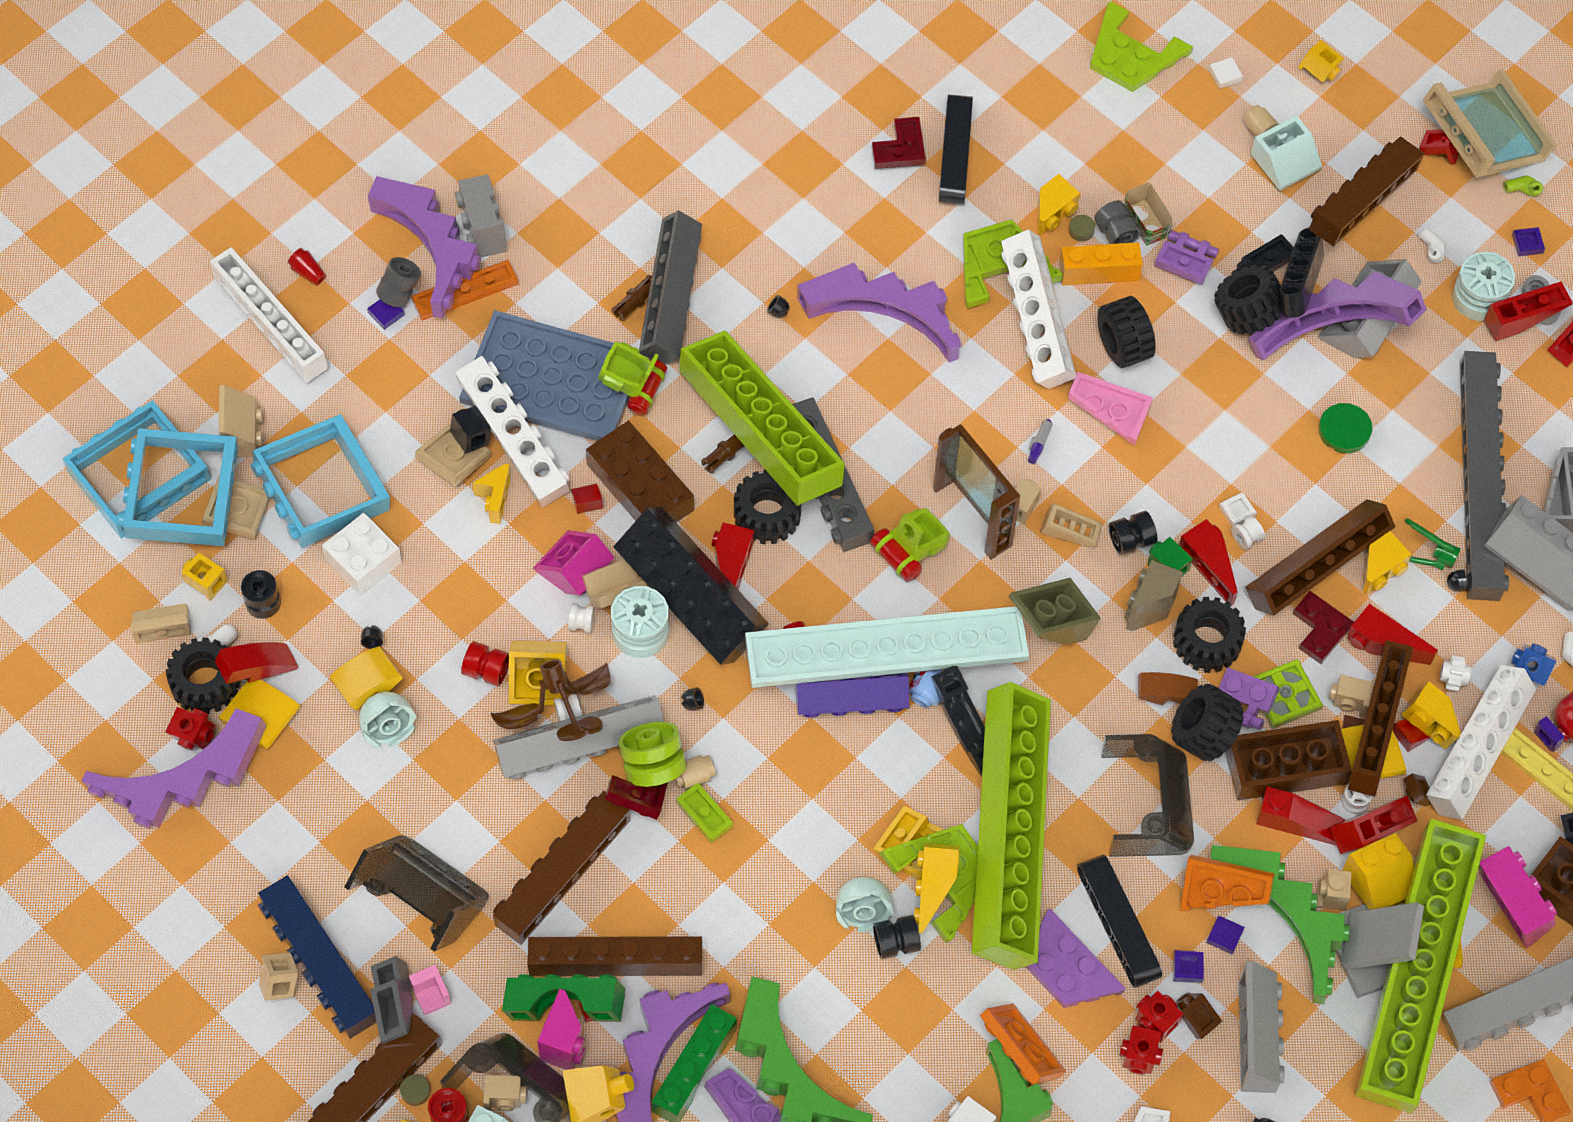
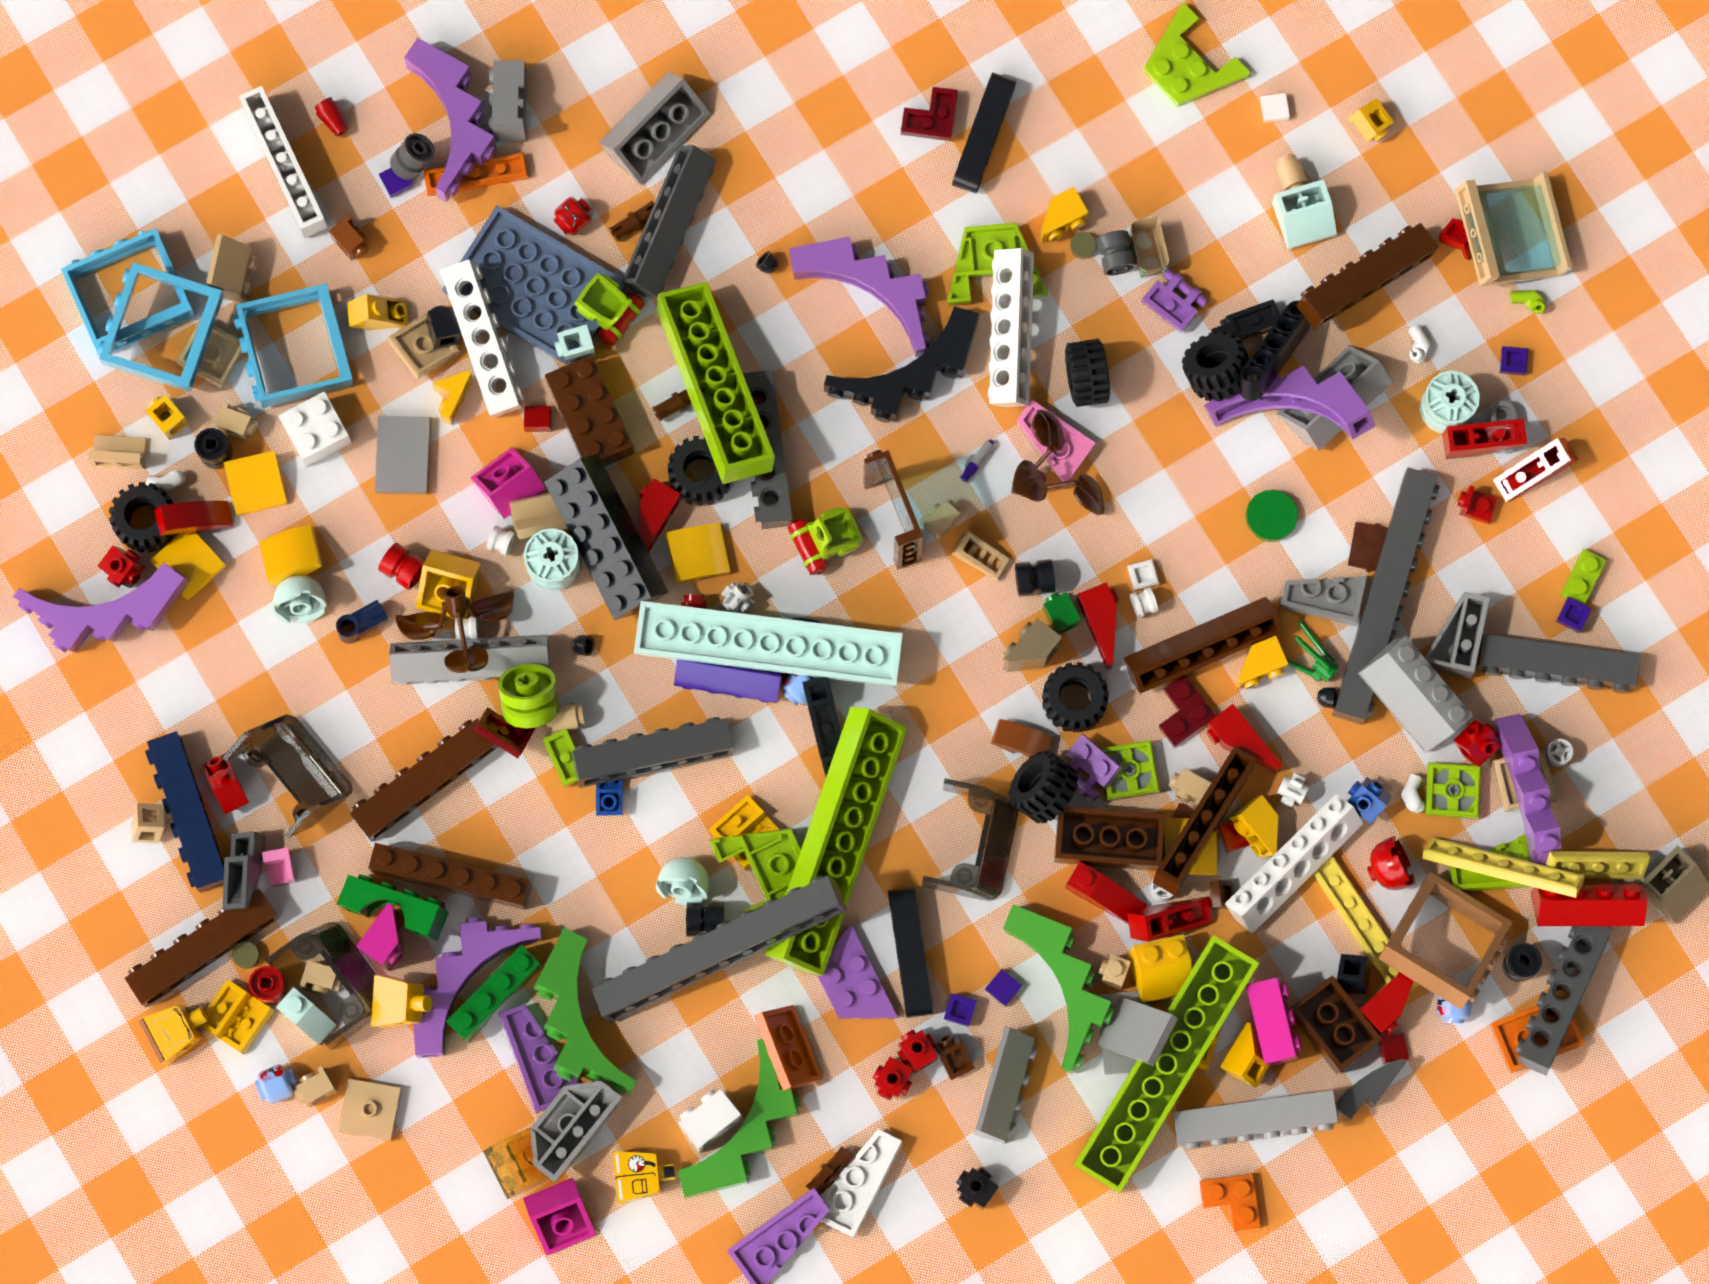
camera: 15 degrees right, 15 degrees up
black hinge [361,625,383,649] -> none
yellow slope [914,843,960,933] -> none
olive slope [1009,577,1101,645] -> none
light orange brick [1059,242,1143,286] -> none
orange wing [1180,855,1275,911] -> none
dark purple tile [1534,716,1565,752] -> none
none -> red slope [202,753,249,815]
none -> tan brick [214,401,258,442]
none -> yellow slope [224,450,288,516]
none -> dark orange brick [329,215,369,260]
none -> dark blue piece [336,600,388,644]
none -> yellow slope [347,294,409,330]
none -> light grey tile [375,416,431,494]
none -> red head [553,197,592,235]
none -> light aqua brick [554,324,595,363]
none -> dark grey brick [572,717,734,788]
none -> dark grey brick [592,875,847,1023]
none -> blue slope [596,779,623,816]
none -> light grey slope [599,71,711,185]
none -> yellow slope [665,523,730,583]
none -> white gear [721,582,755,614]
none -> black arch [824,306,979,422]
none -> reddish brown plant [1011,409,1104,515]
none -> yellow slope [1220,1022,1270,1088]
none -> light grey wing [1279,575,1367,626]
none -> copper piece [1348,522,1388,572]
none -> red bracket [1457,485,1498,524]

